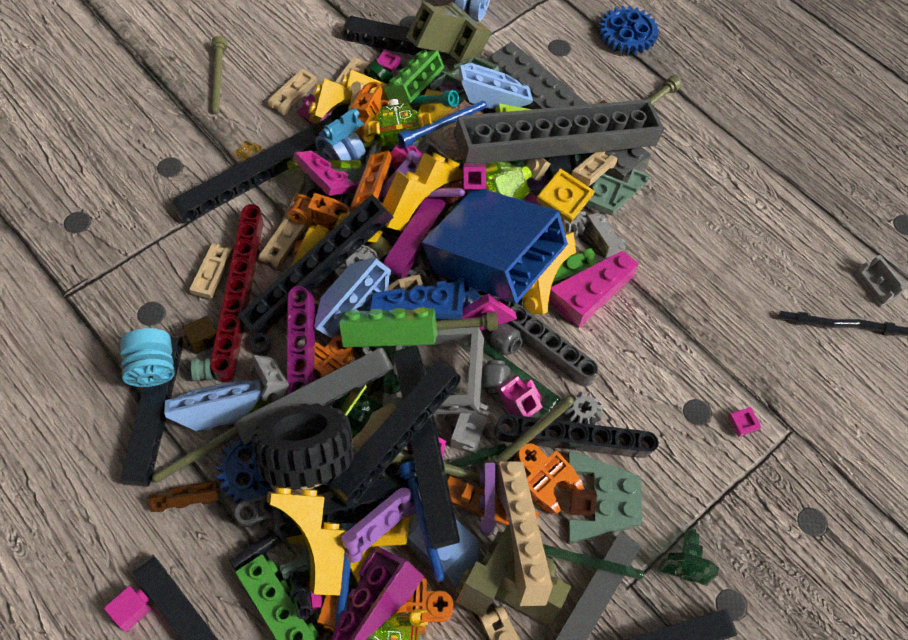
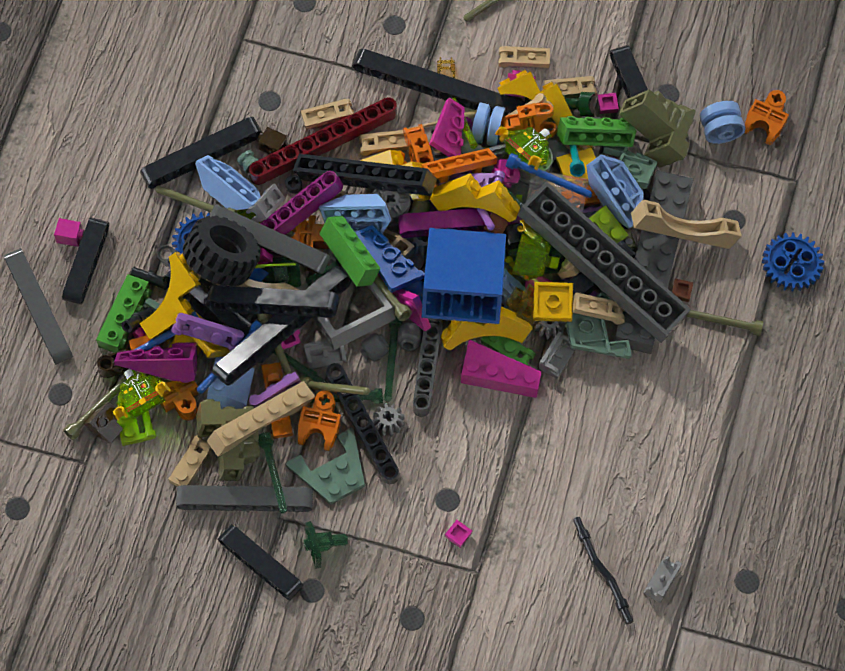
camera: 60 degrees right, 5 degrees up
medium azure wheel [119,328,175,387] -> none
reddish brown hinge [148,480,220,512] -> none
dark azure hinge [319,108,364,147] -> none
dark pink brick [464,163,486,189] -> none
dark pink brick [496,375,542,417] -> none
copper plate [569,489,597,516] -> none
none -> tan arch [631,200,742,249]

